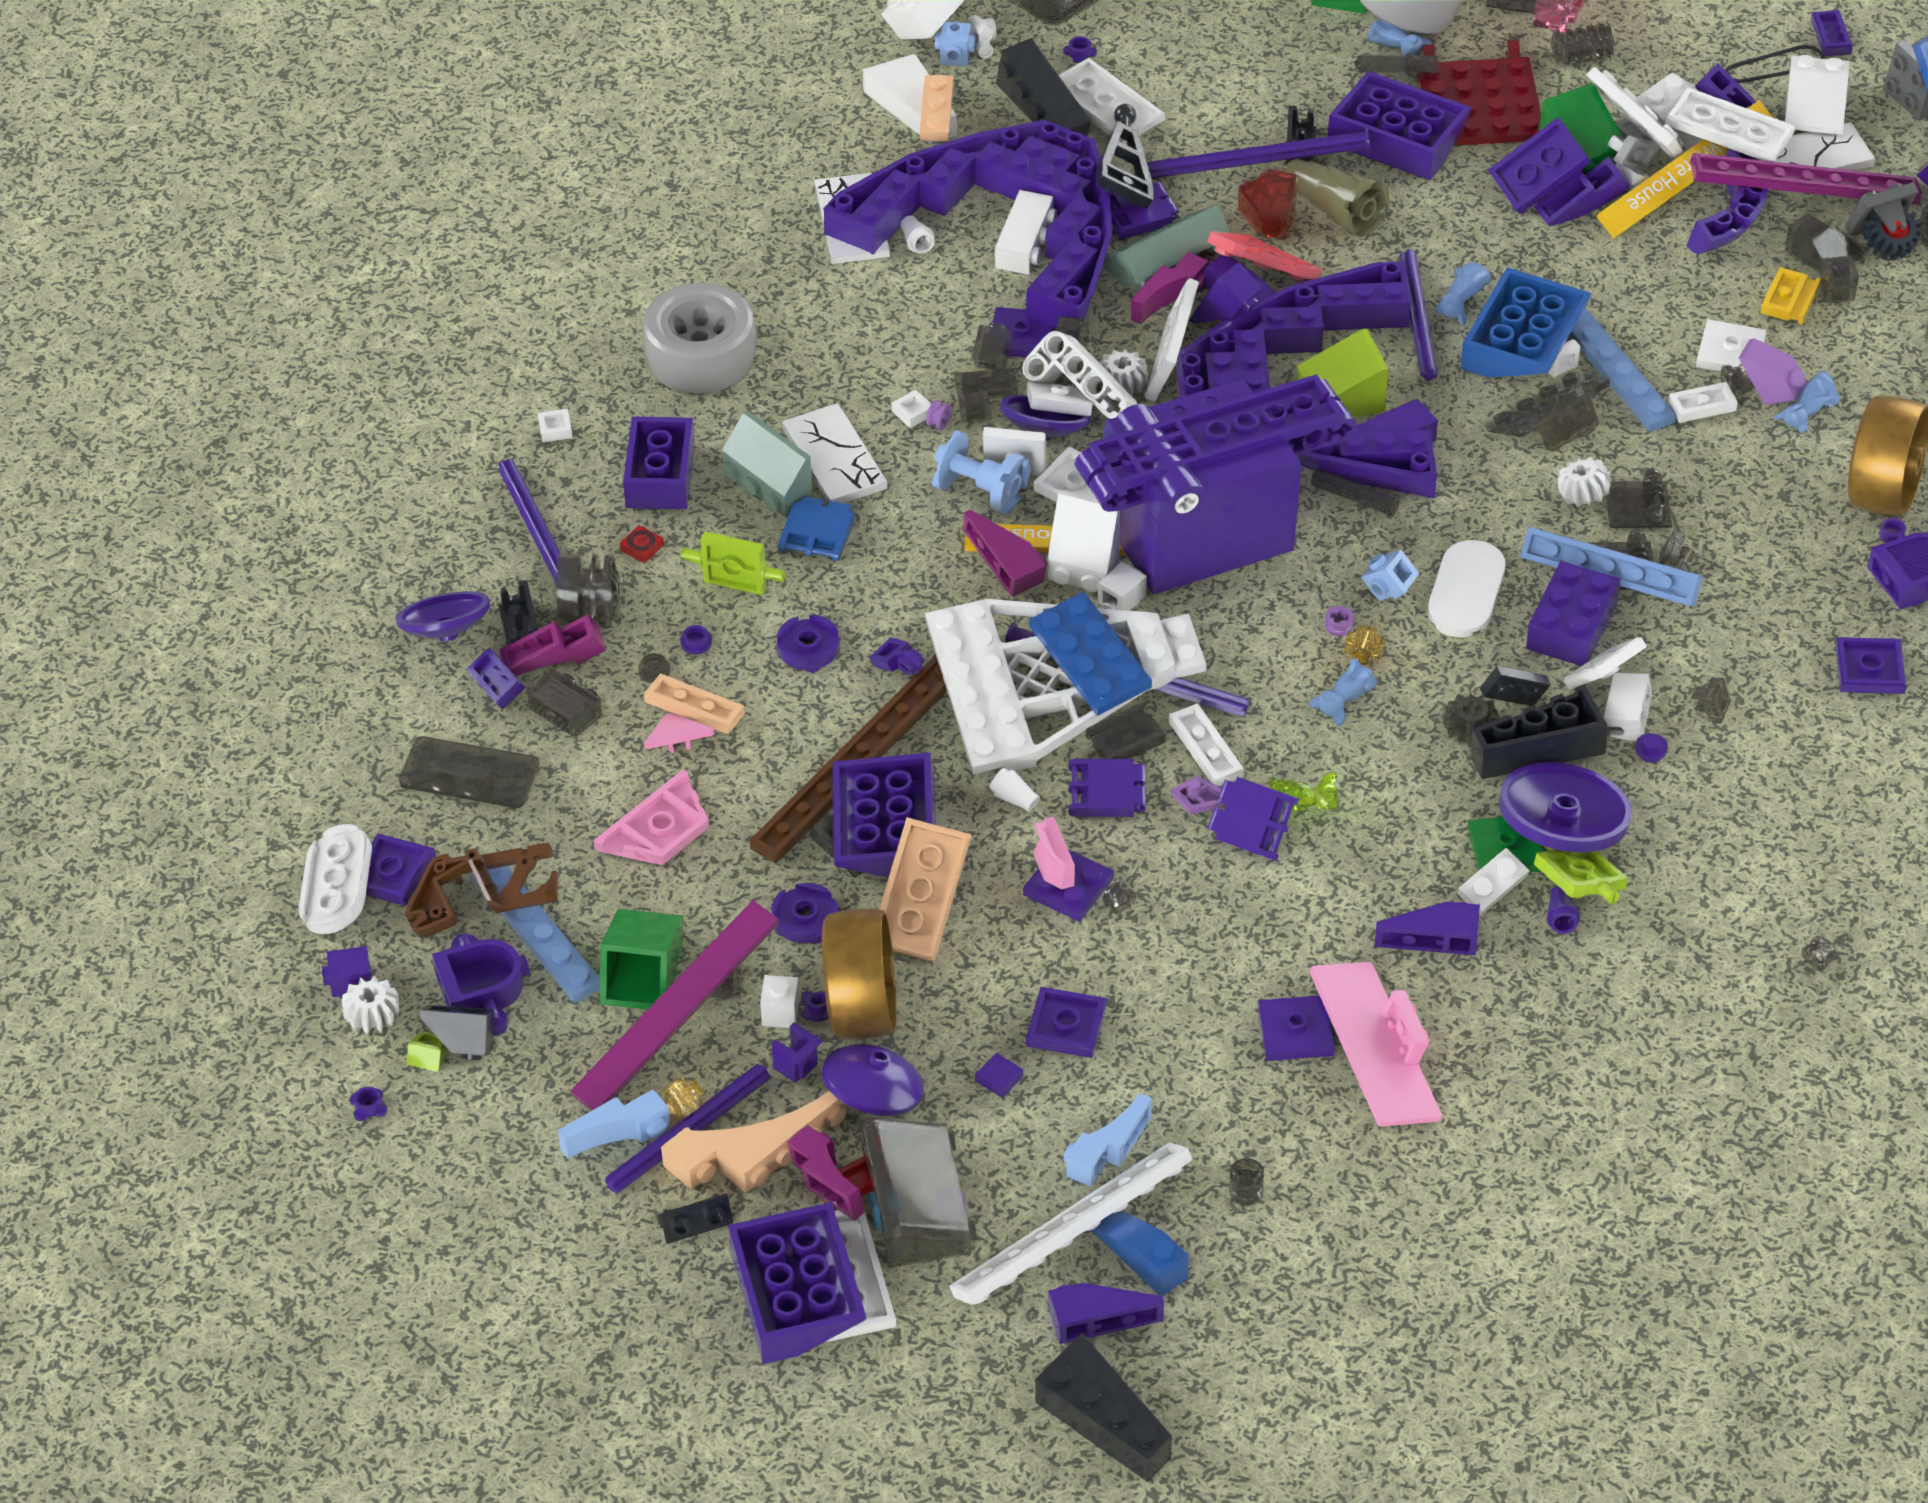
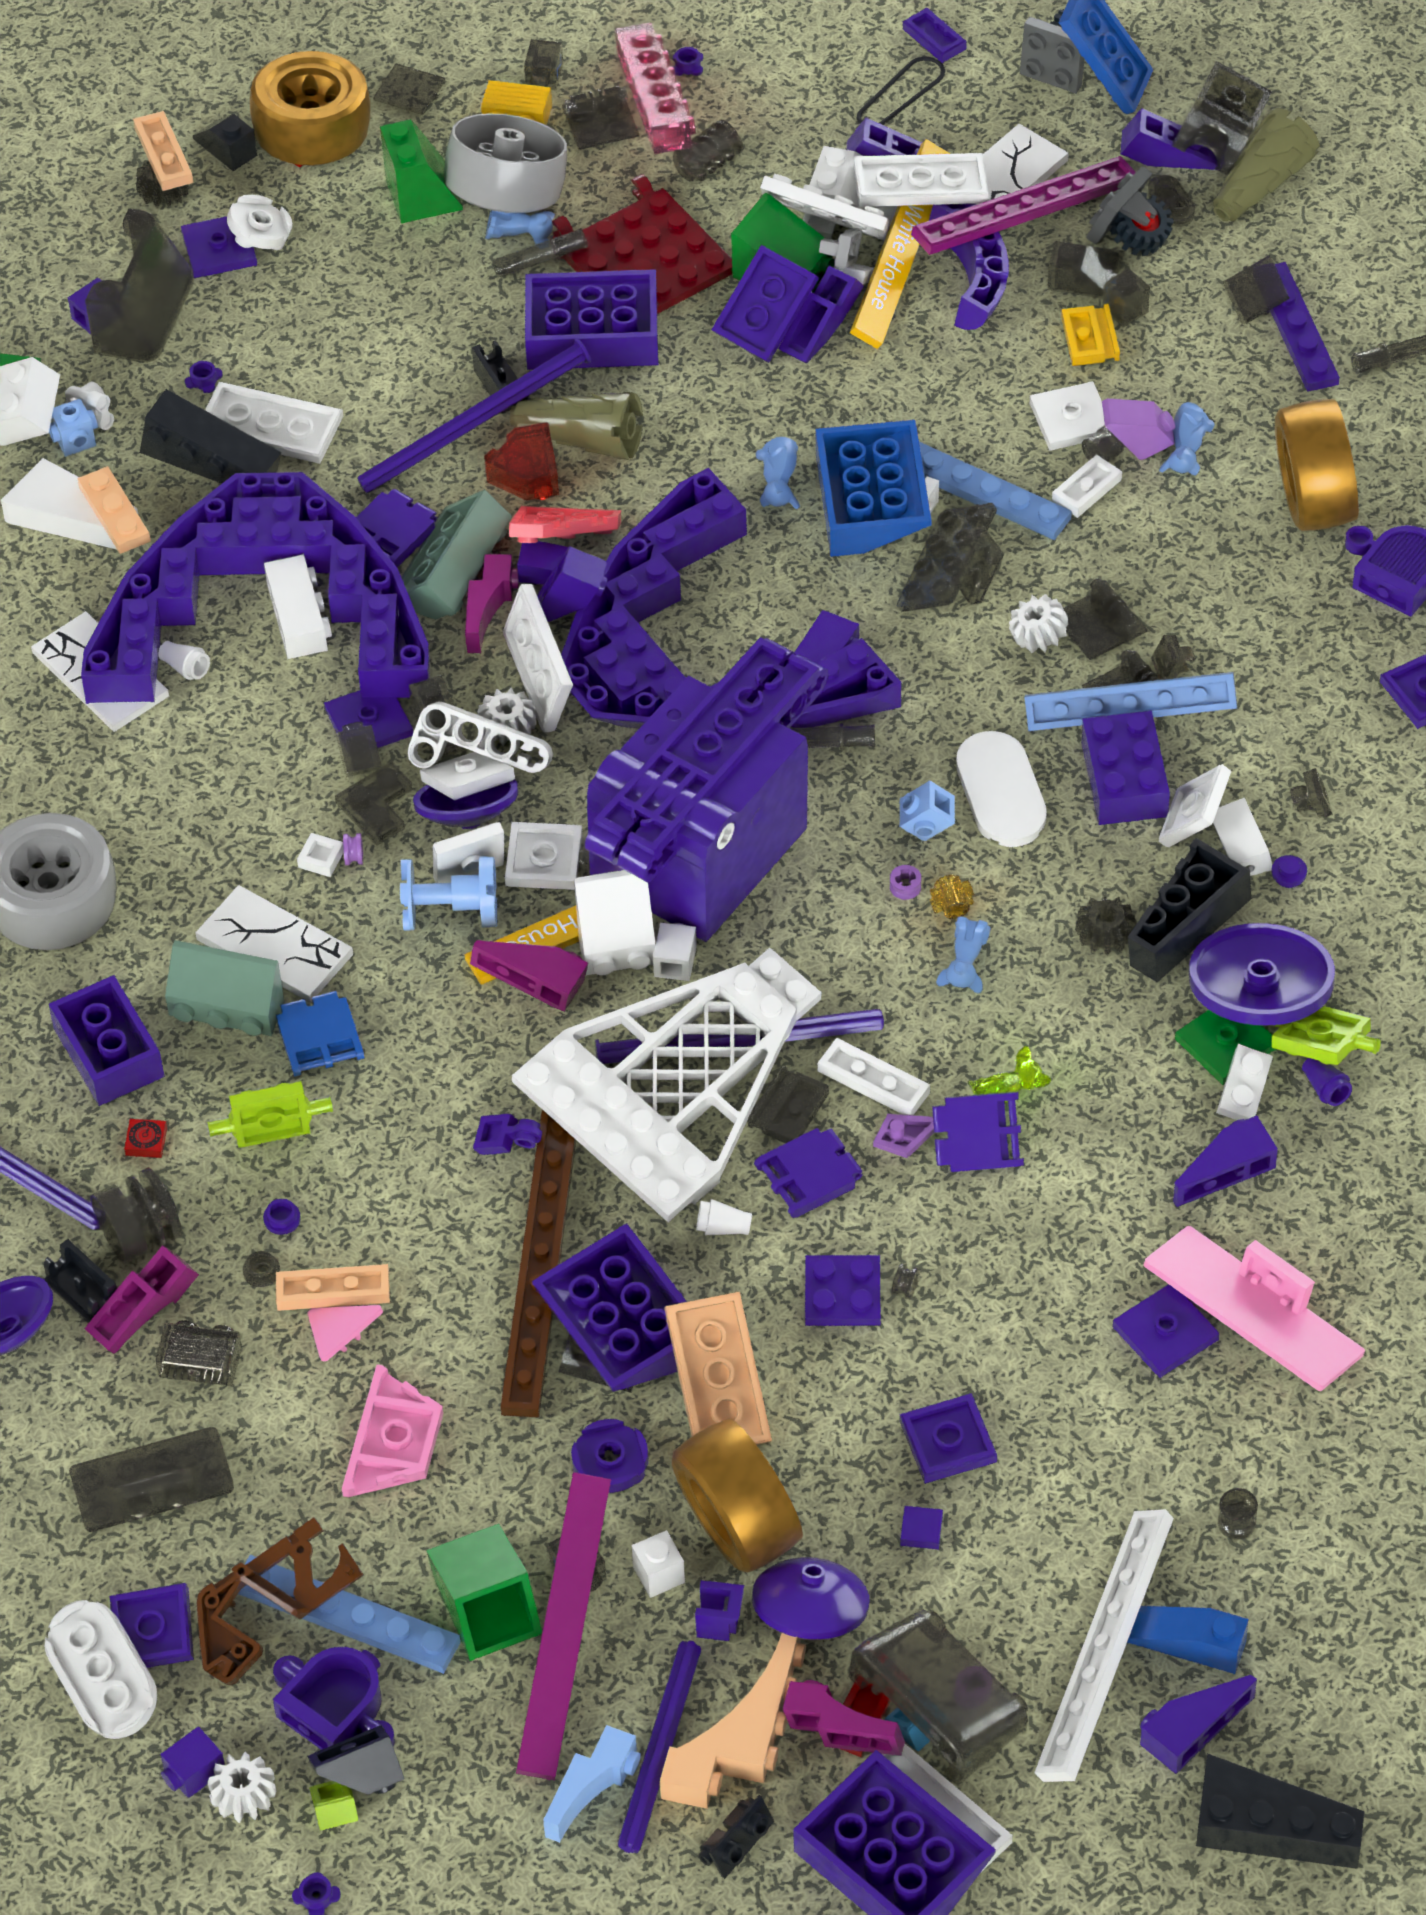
camera: 30 degrees left, 5 degrees up
dark purple plate [466,647,526,710] -> none
clear yellow gear [661,1076,704,1119] -> none
dark purple plate [777,615,840,673] -> none
dark purple plate [801,991,829,1022] -> none
blue plate [1029,591,1152,716] -> none
bright pink slope [1034,816,1075,889] -> none
light blue slope [1063,1093,1152,1187] -> none
black plate [1097,104,1153,209] -> none
lime slope [1293,328,1388,418] -> none
dark purple axle [1399,249,1438,381] -> none
black plate [1480,666,1551,706] -> none
white slope [1785,55,1849,135] -> none

